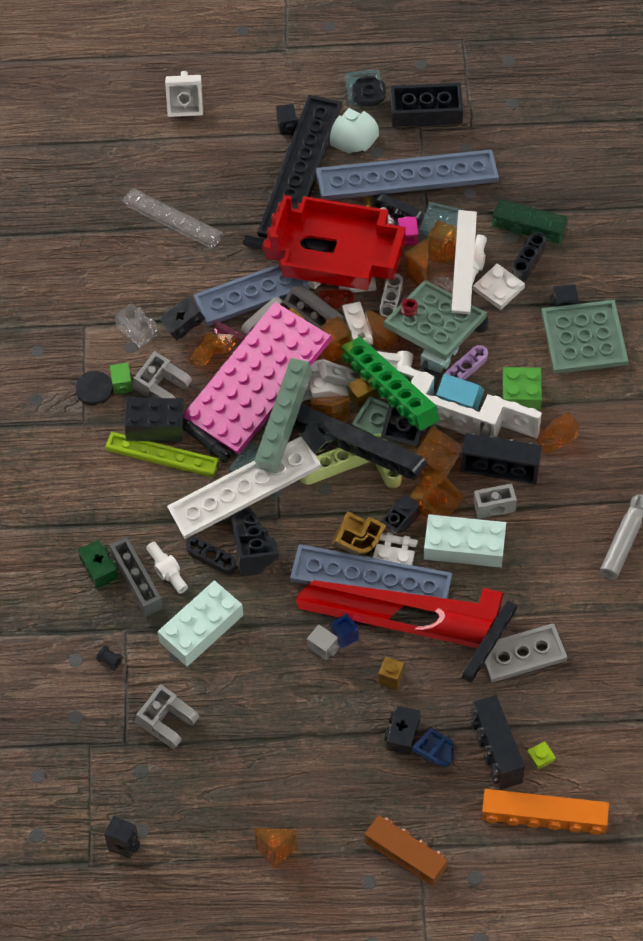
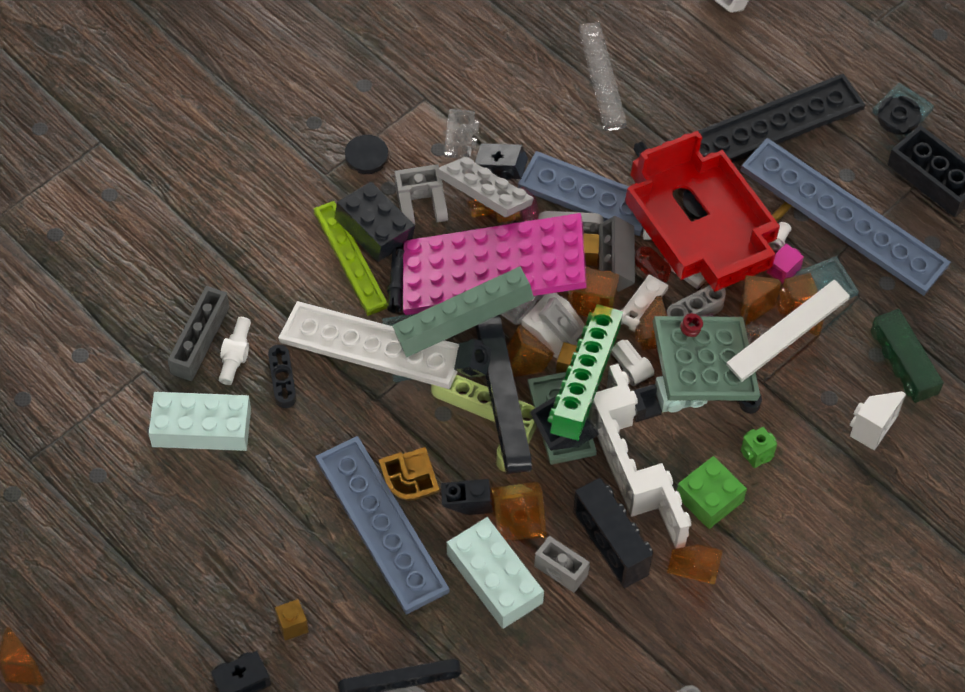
camera: 45 degrees right, 0 degrees up
dark green brick [78,540,119,589] -> none
black bush [96,646,123,671] -> none
bright green brick [110,363,133,394] -> none
light grey brick [135,684,199,749] -> none
black wedge [231,506,279,576] -> none
black brick [276,103,297,134] -> none
red panel [295,580,503,648] -> none
light grey brick [307,625,339,660] -> none
light aqua brick [330,108,379,154] -> none
clear blue panel [331,613,359,649] -> none
white plate [373,532,418,565] -> none
black beam [374,193,424,226] -> none
clear orange brick [414,426,463,484] -> none
medium azure brick [437,374,484,411] -> none
lavender beam [445,345,488,380] -> none
white pin [472,235,487,286] -> none
white plate [473,264,525,310] -> none
black beam [512,232,546,282] -> none
sand green plate [541,300,628,374] -> none
black brick [550,284,578,307] -> none
none -> light grey plate [436,157,534,218]
none -> bright green brick [741,427,777,468]
none -> white slope [850,391,906,451]

